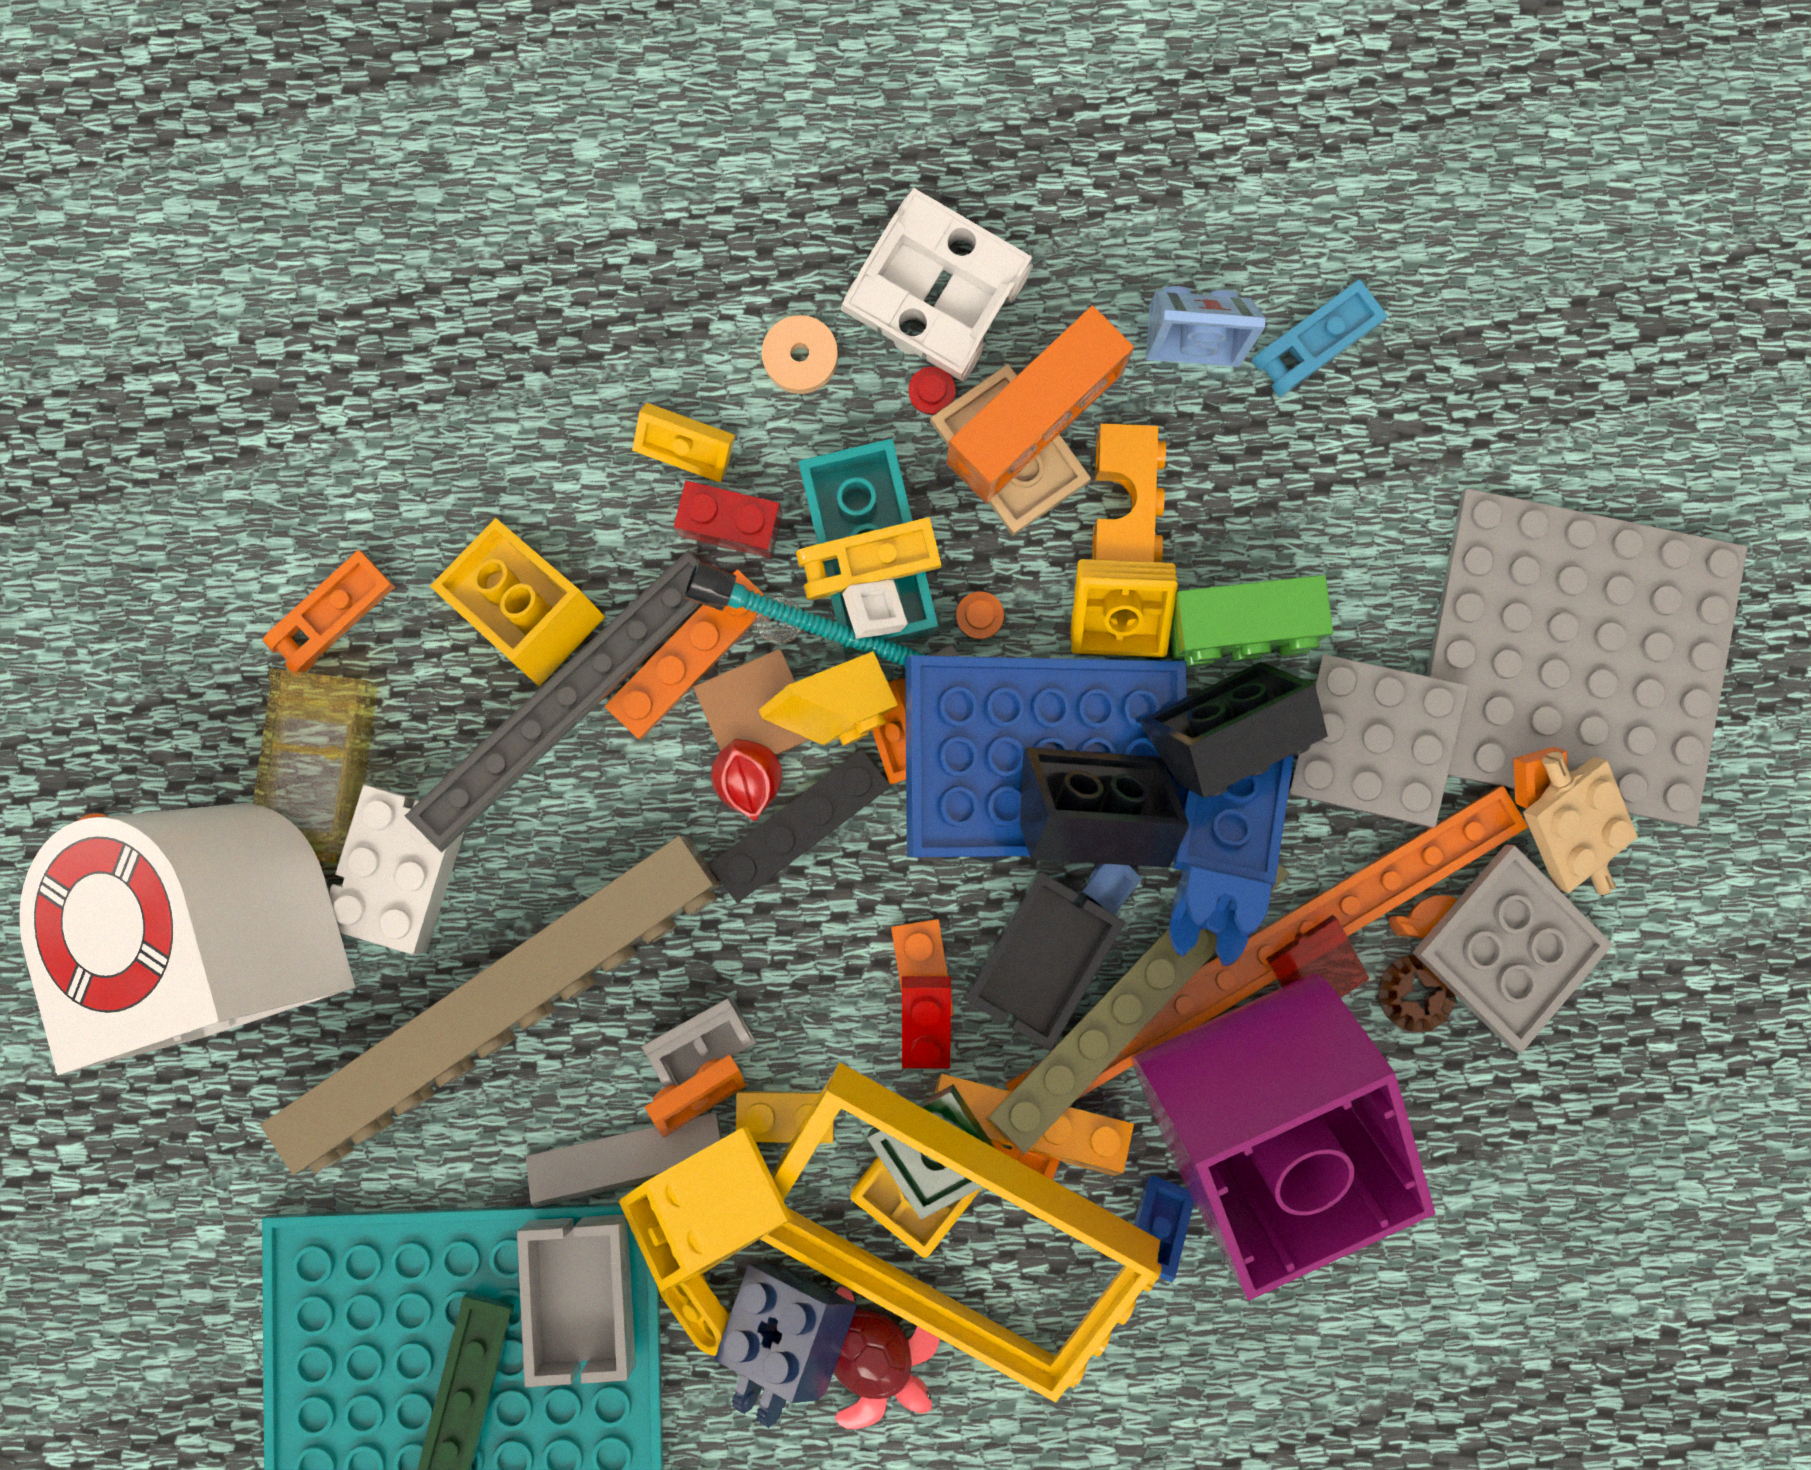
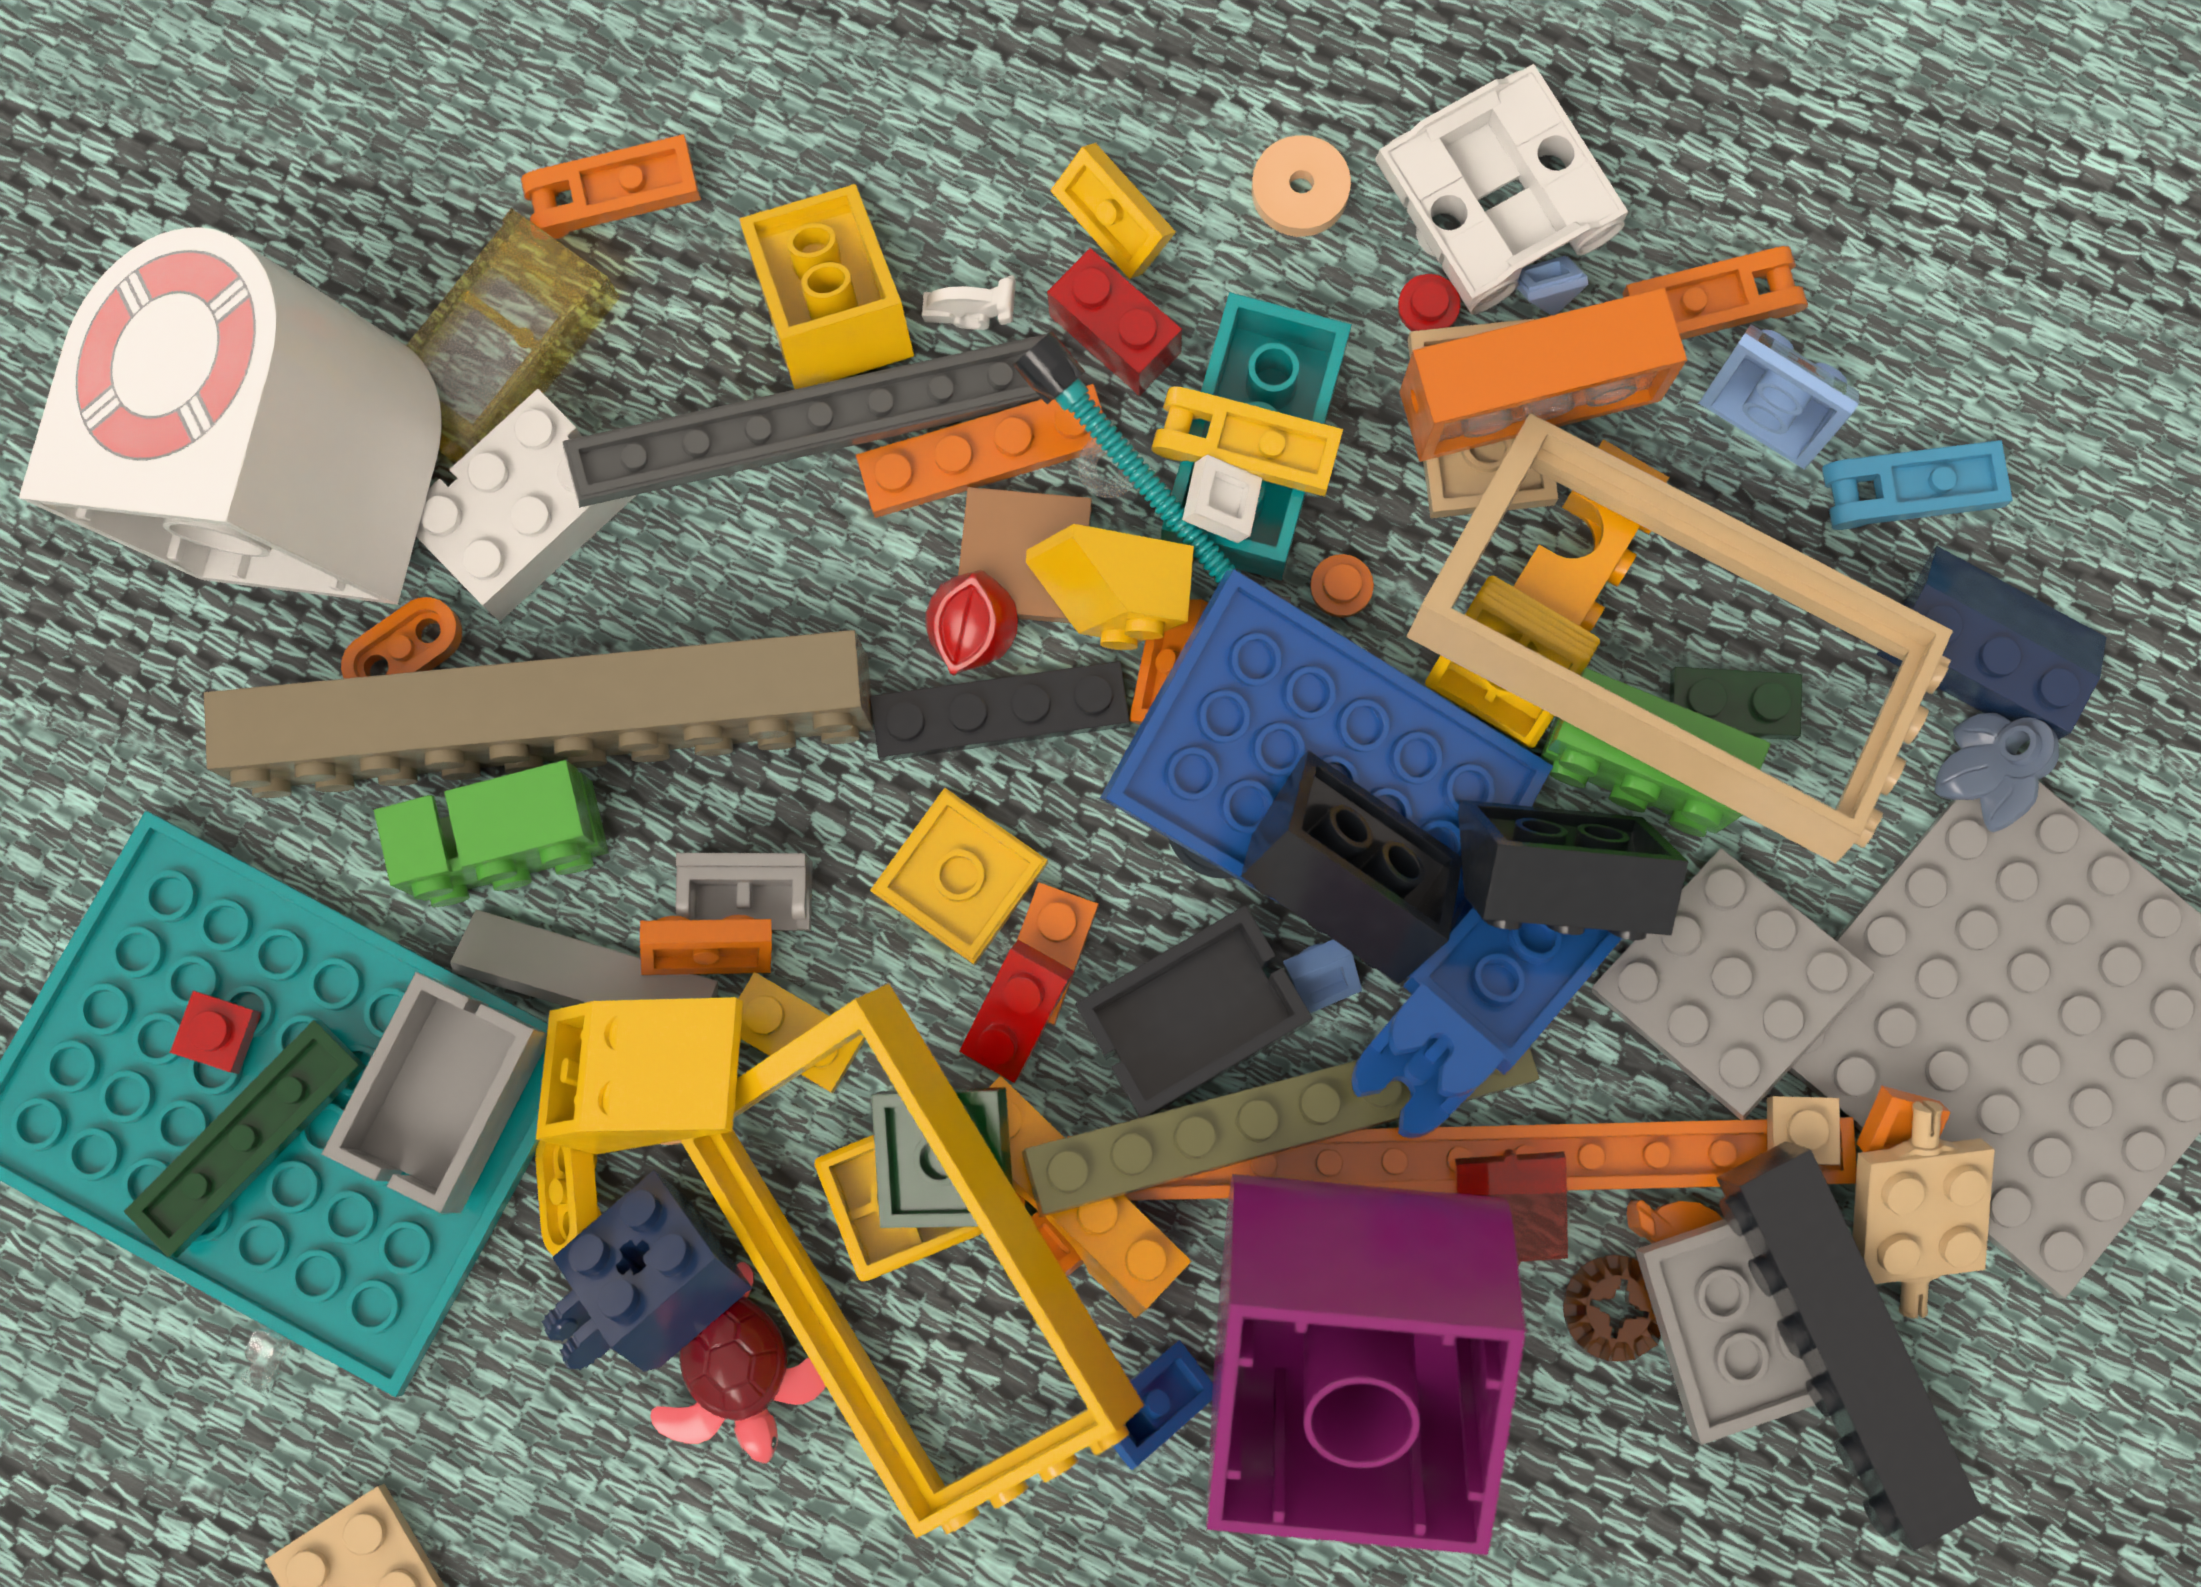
camera: 35 degrees right, 5 degrees down
none -> red plate [170,991,262,1074]
none -> orange plate [341,597,462,679]
none -> bright green piece [374,760,609,907]
none -> yellow tile [870,788,1049,966]
none -> white piece [922,275,1016,330]
none -> tan door [1407,413,1953,864]
none -> light blue slope [1517,256,1588,316]
none -> orange plate [1622,246,1808,340]
none -> dark green plate [1670,667,1802,740]
none -> black brick [1716,1141,1984,1551]
none -> tan plate [1767,1096,1840,1165]
none -> dark blue slope [1876,546,2107,740]
none -> sand blue plate [1934,713,2059,832]

